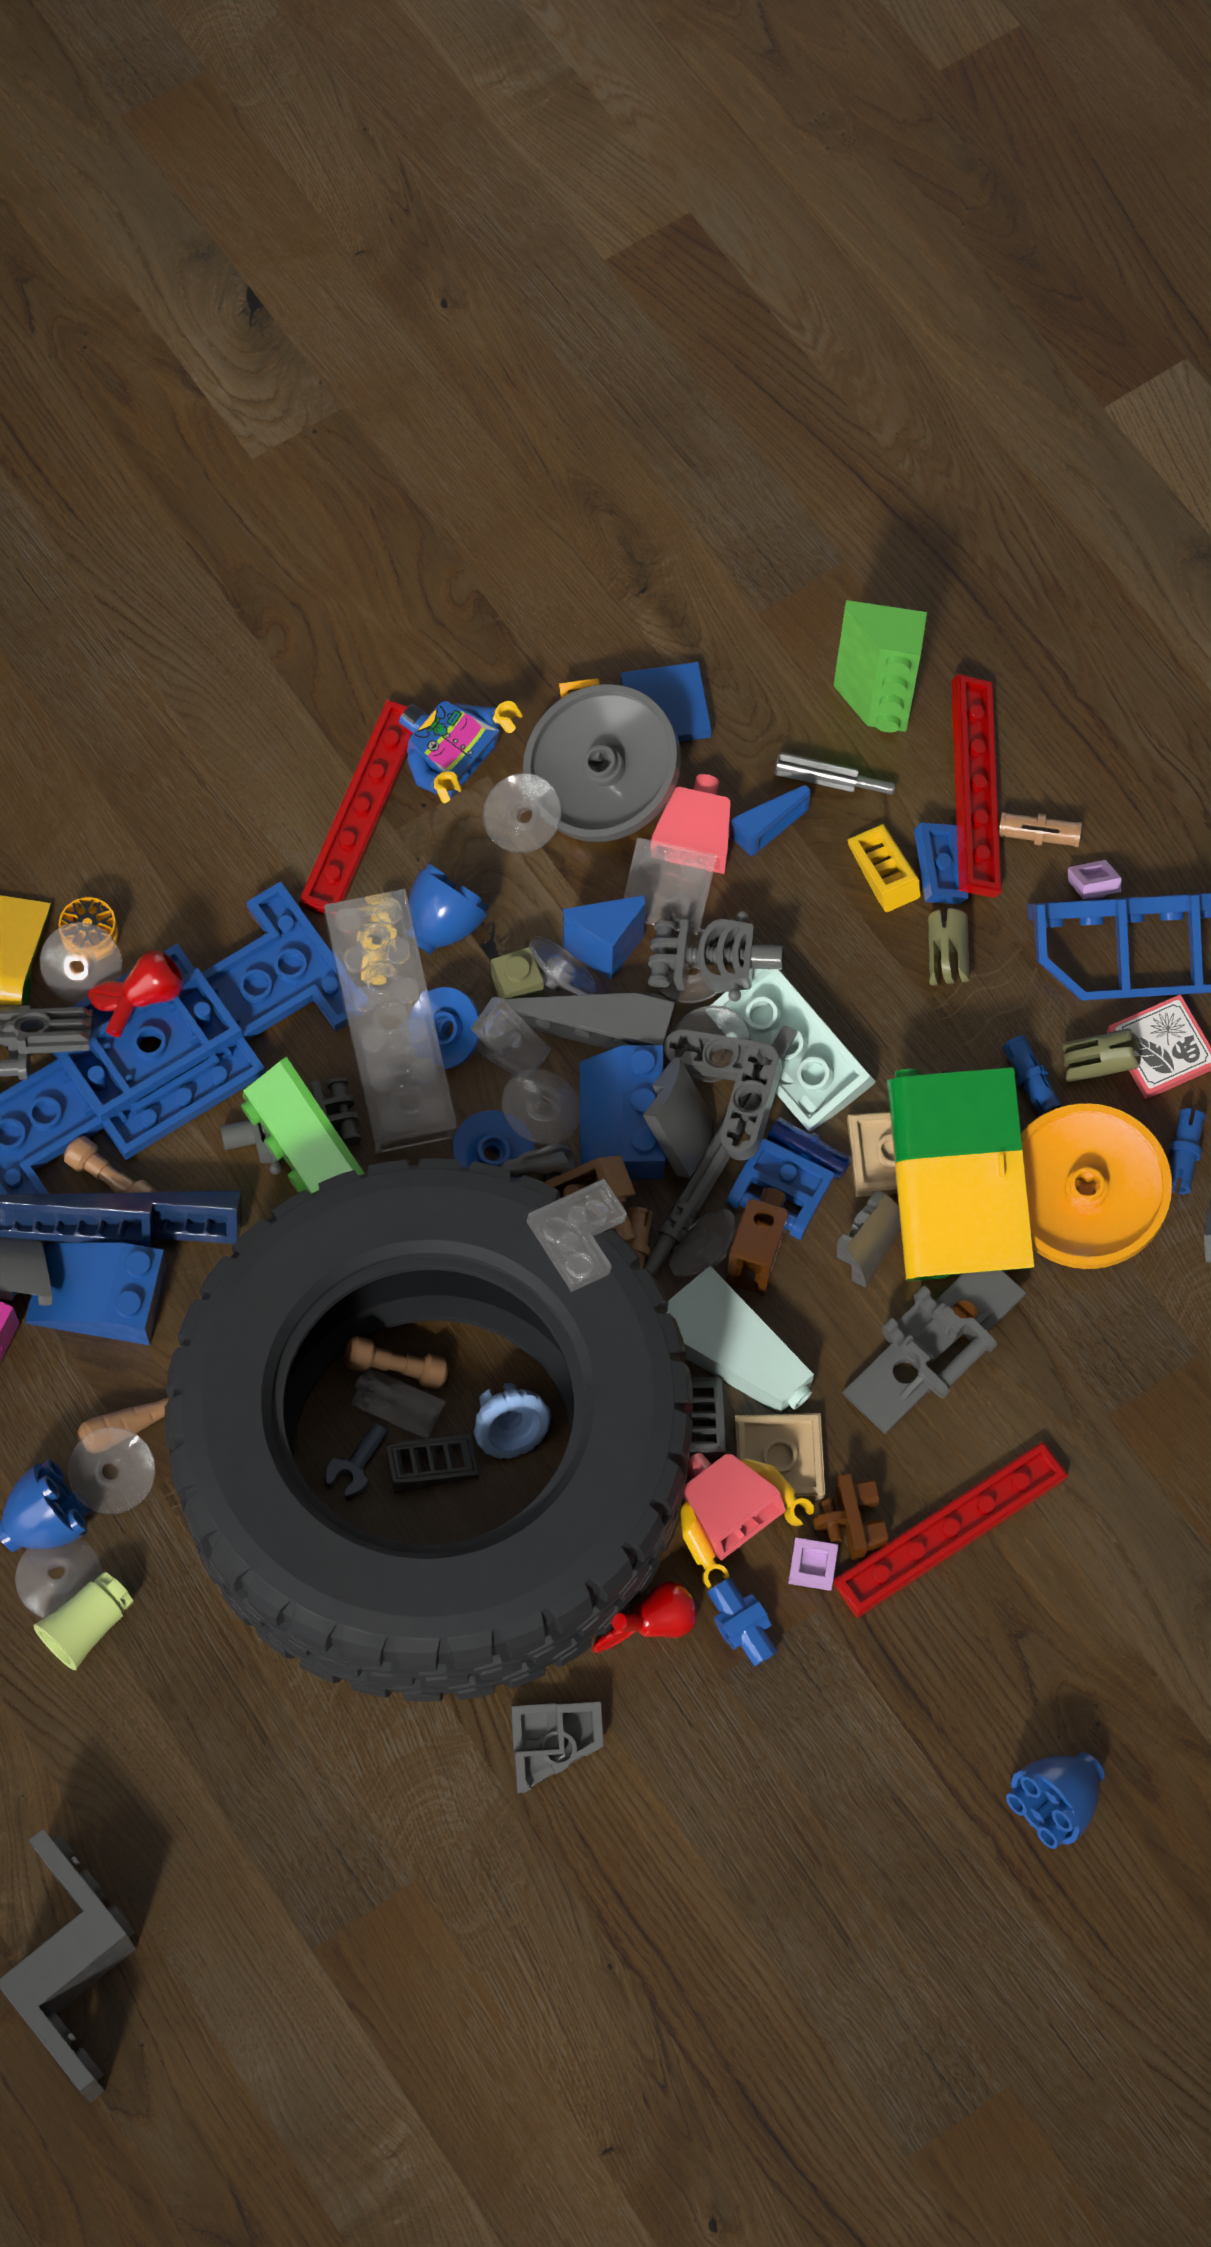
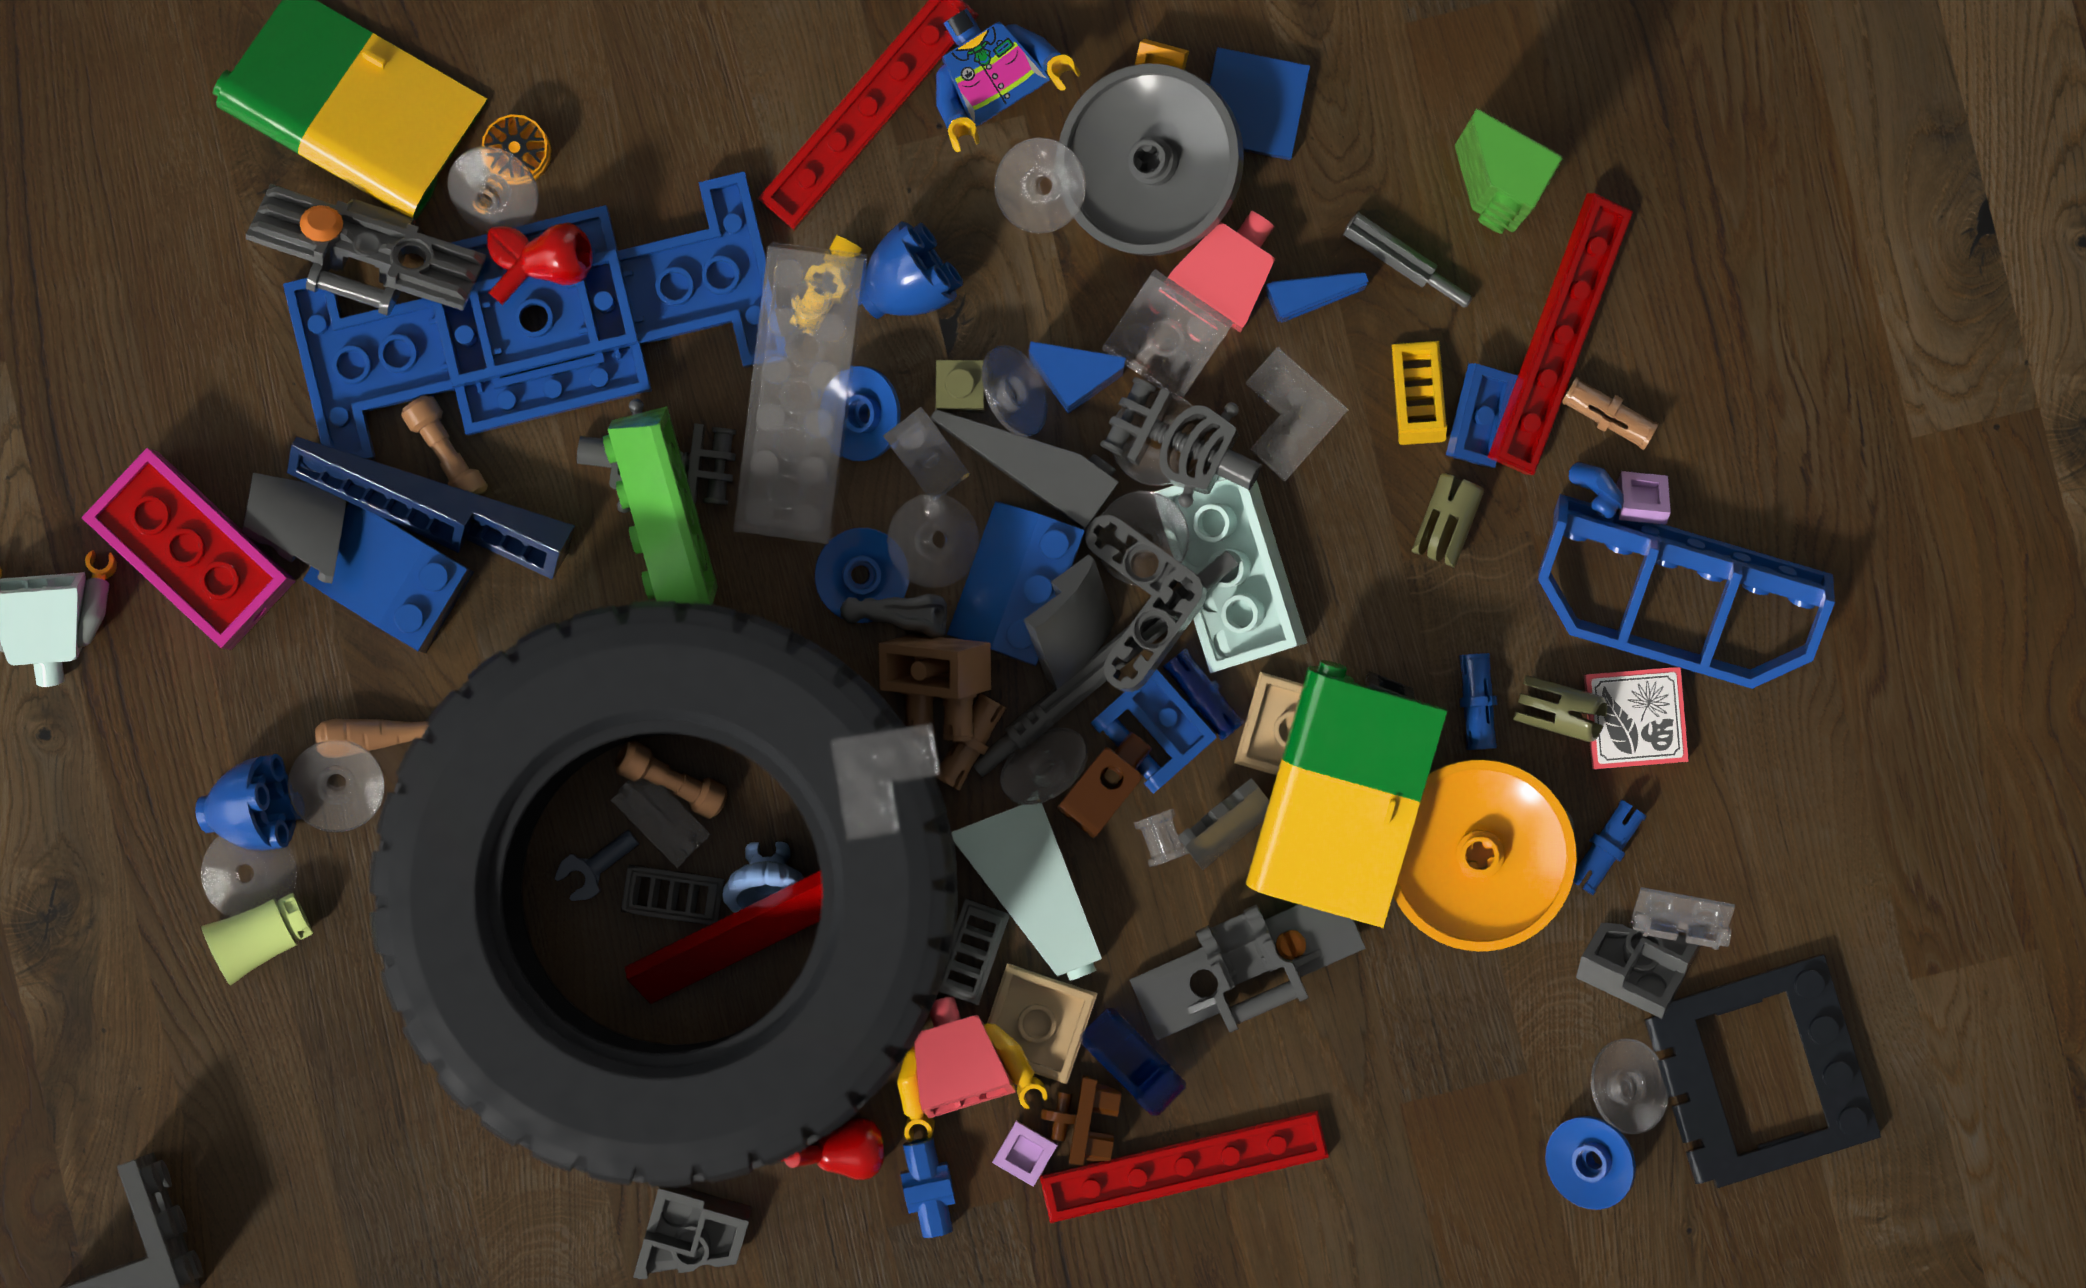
camera: 25 degrees right, 20 degrees up
none -> red tile [625,870,823,1004]
none -> clear blue animal [1080,1008,1186,1116]
none -> clear bush [1134,809,1189,867]
none -> clear plate [1245,347,1349,482]
none -> blue arm [1569,462,1624,519]

